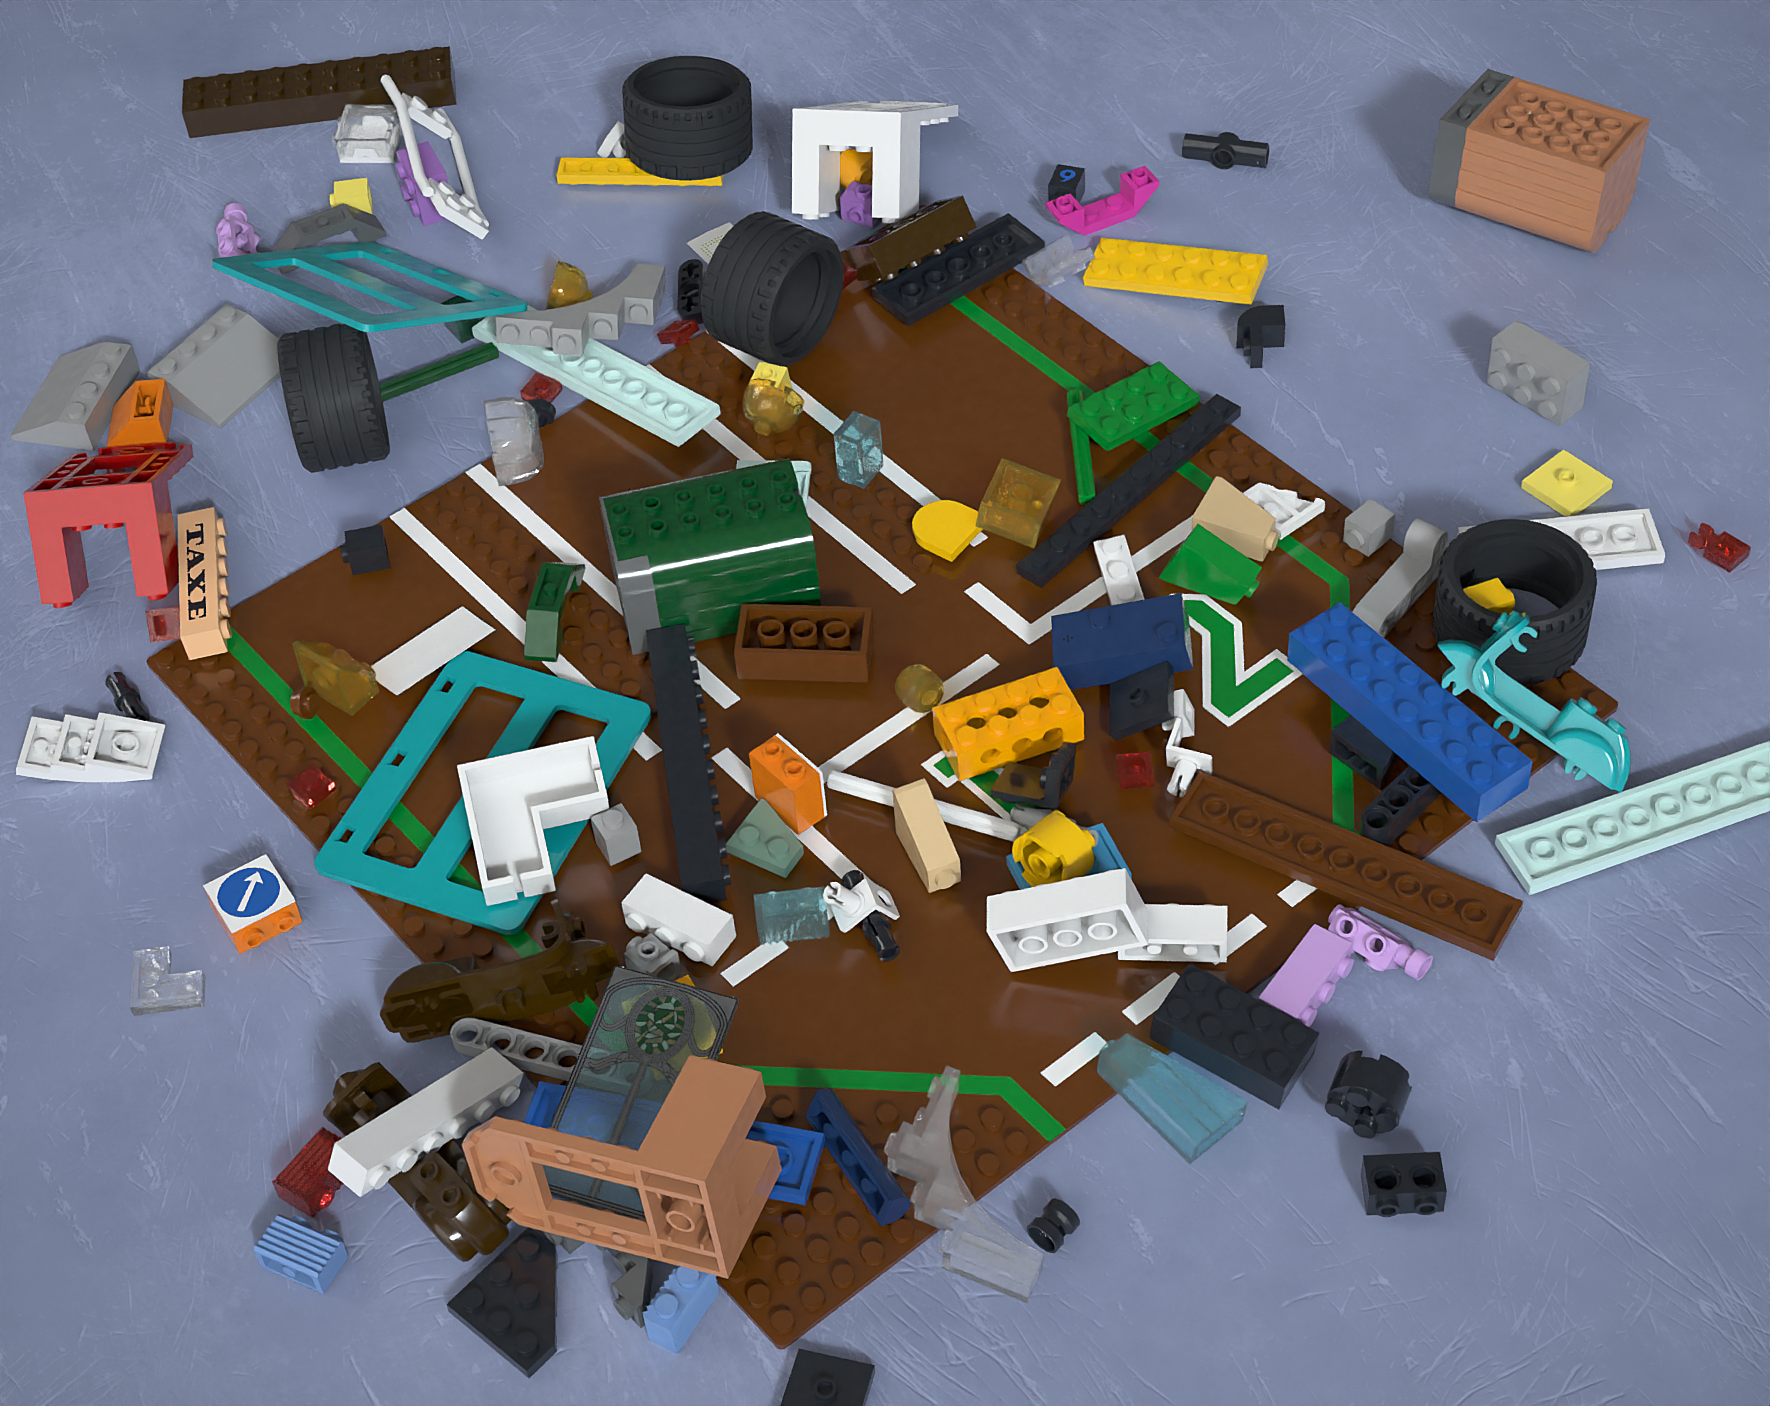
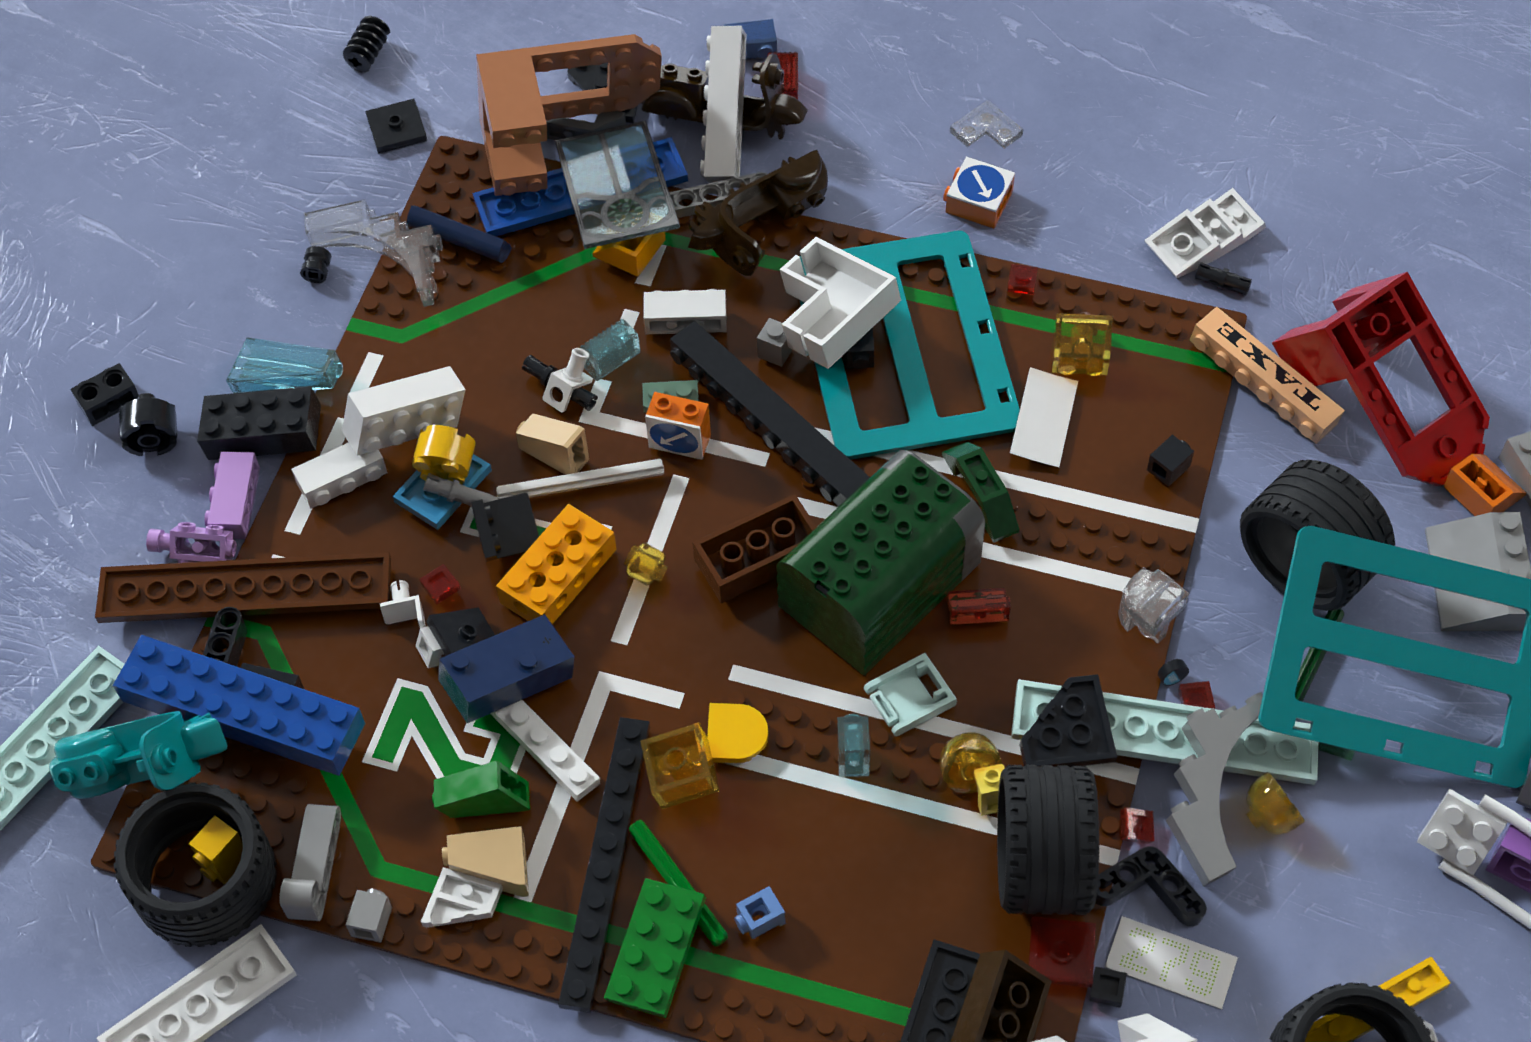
camera: 145 degrees right, 10 degrees up
clear red brick [145,605,180,643] -> none
light grey brick [624,933,682,991] -> none
none -> medium blue brick [734,886,785,939]
none -> black plate [1019,674,1118,767]

